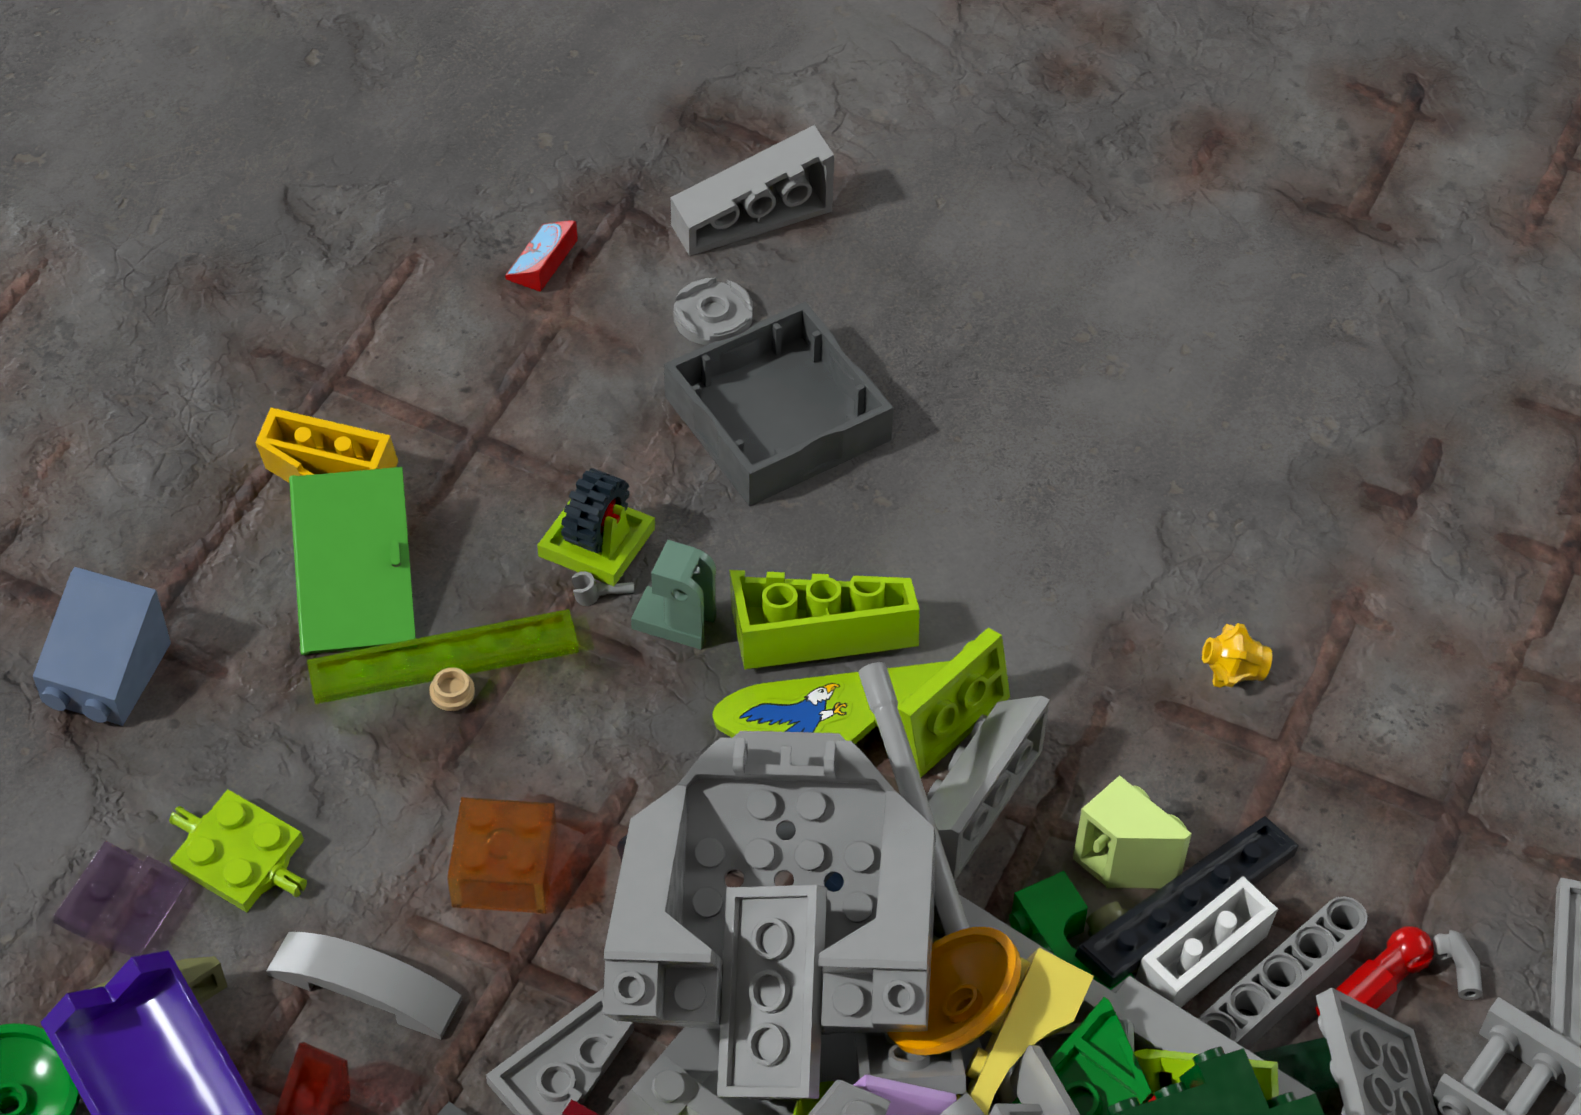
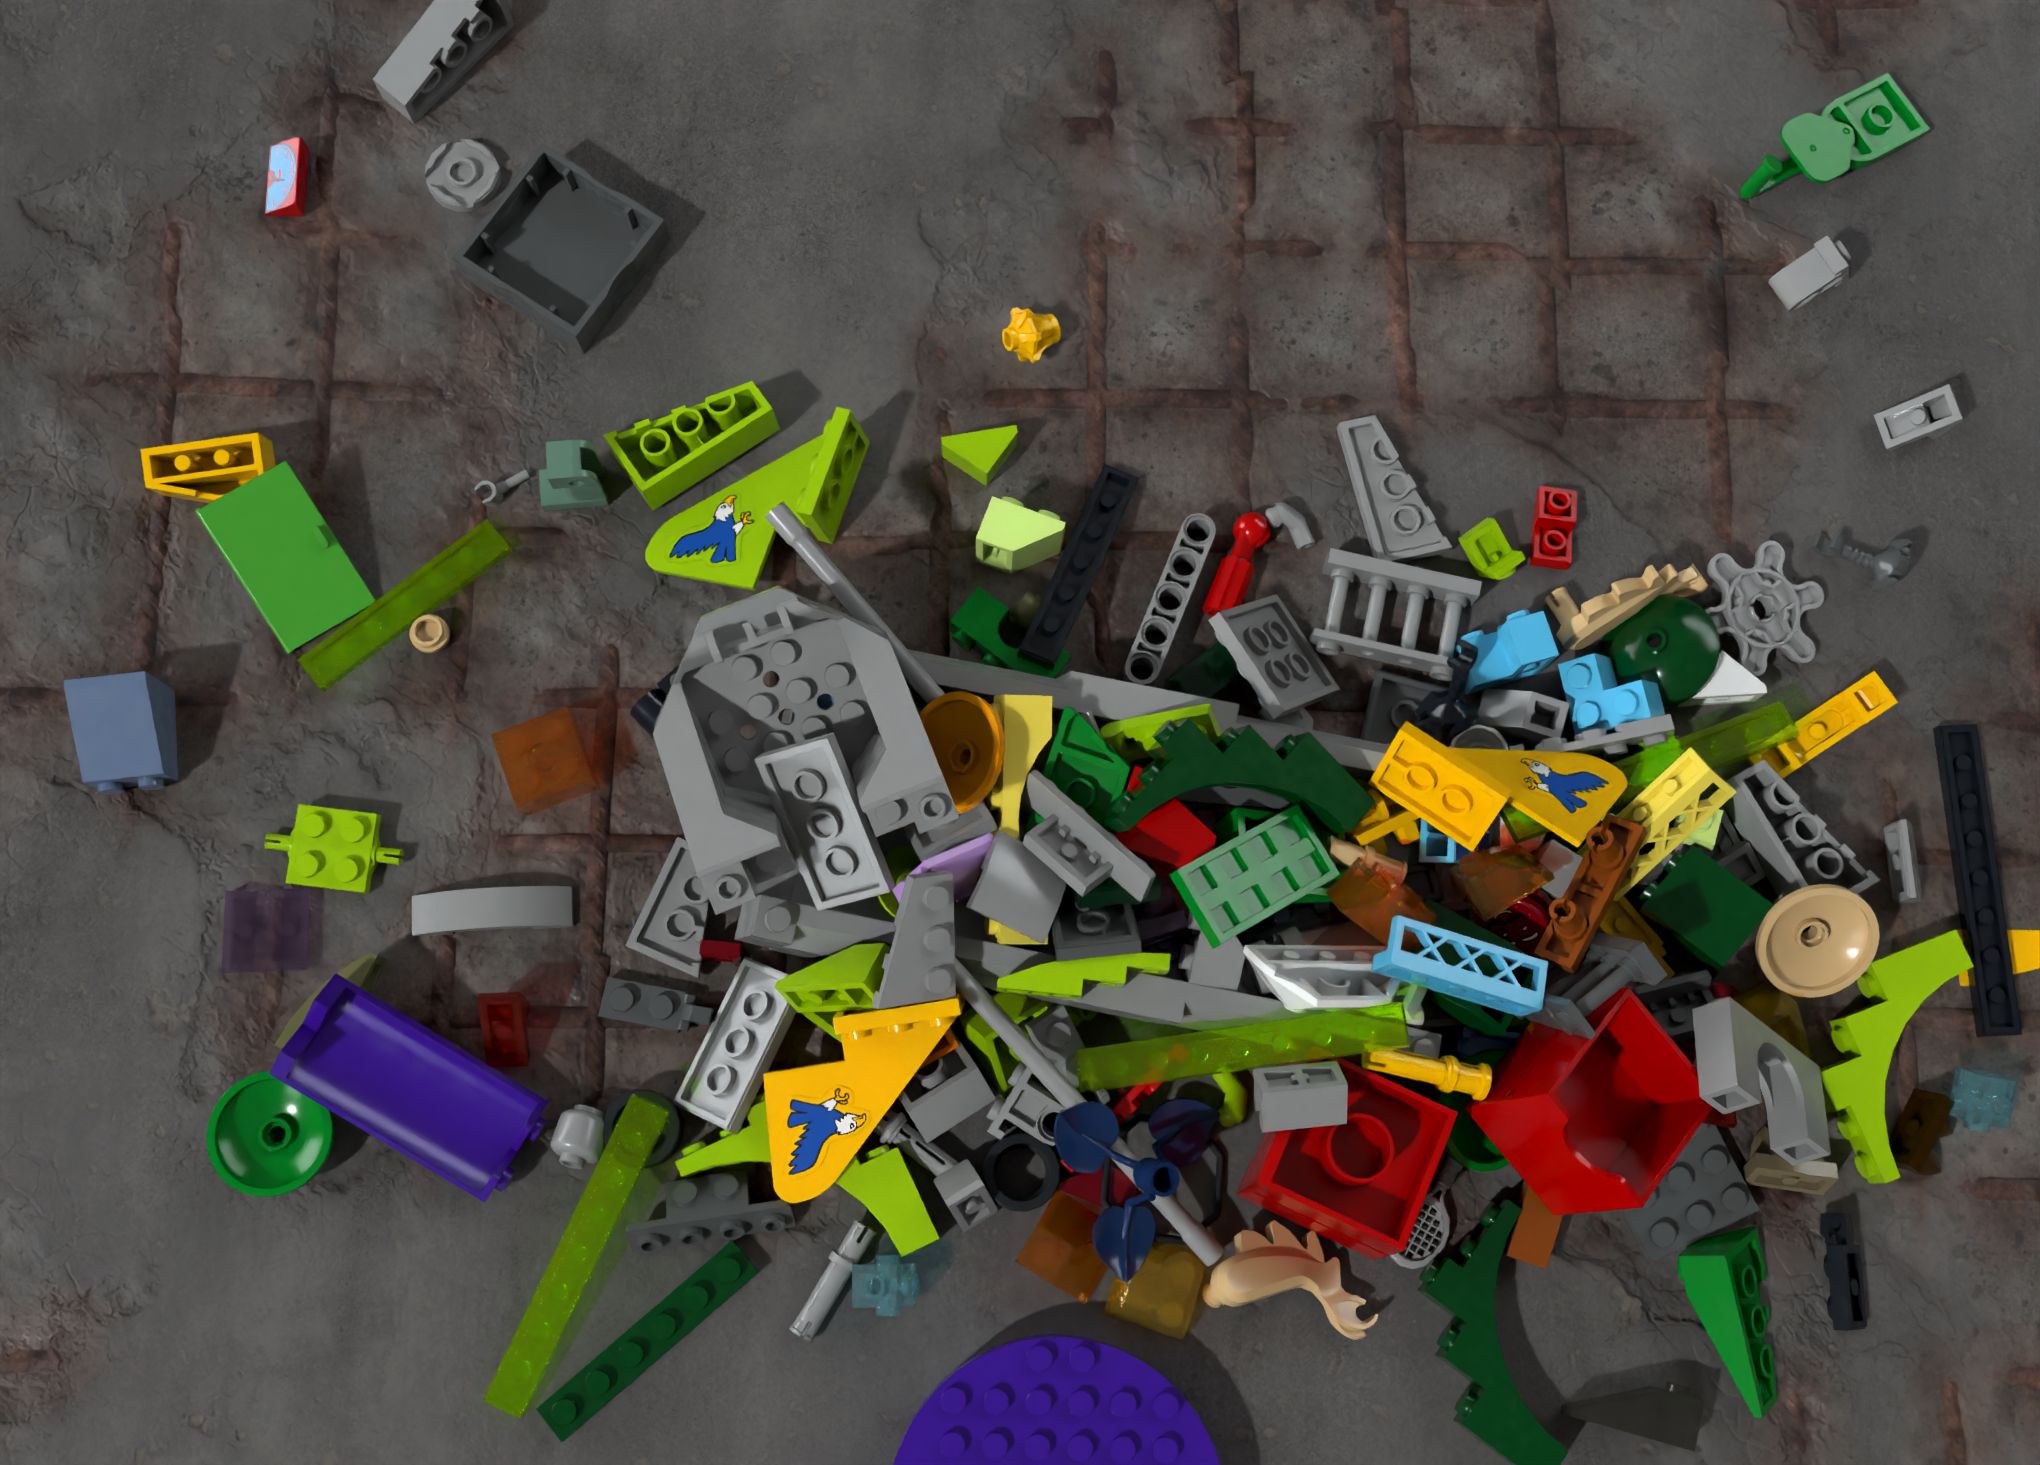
camera: 30 degrees left, 25 degrees up
plate [537,468,655,586] -> none
light grey slope [927,696,1050,881] -> none
white brick [1135,876,1278,1008] -> none
none -> lime slope [941,425,1018,487]

